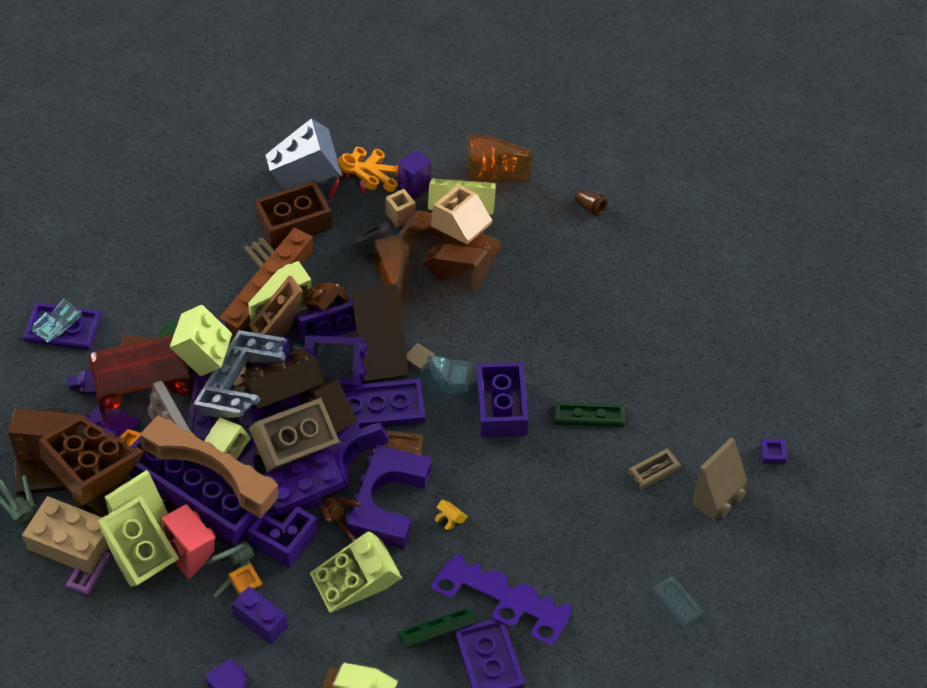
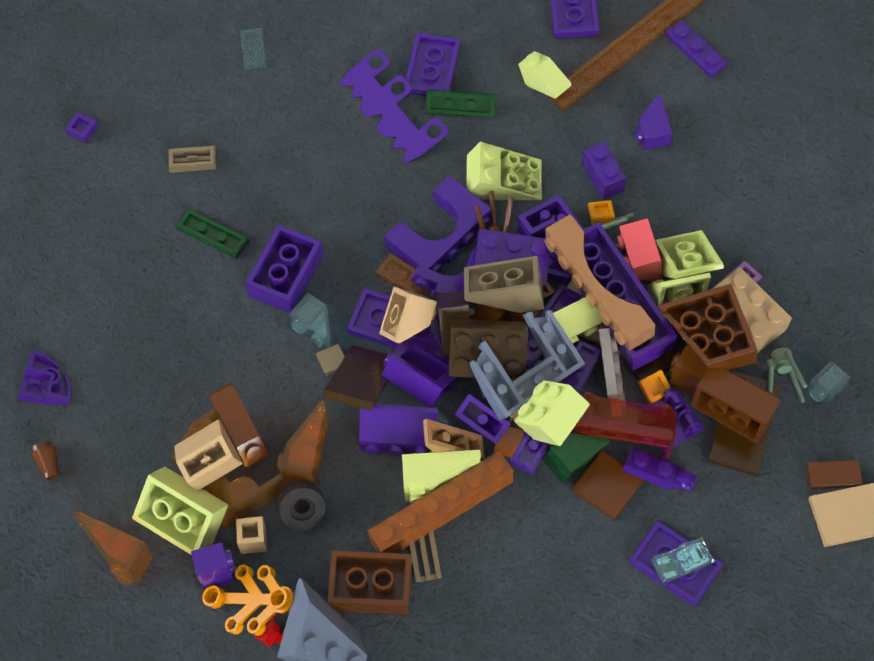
camera: 150 degrees left, 10 degrees up
reddish brown bracket [302,282,350,311] -> none
yellow tile [435,500,468,530] -> none
dark tan slope [692,438,747,521] -> none
none -> dark purple brick [18,350,71,405]
none -> tan slope [379,287,437,343]

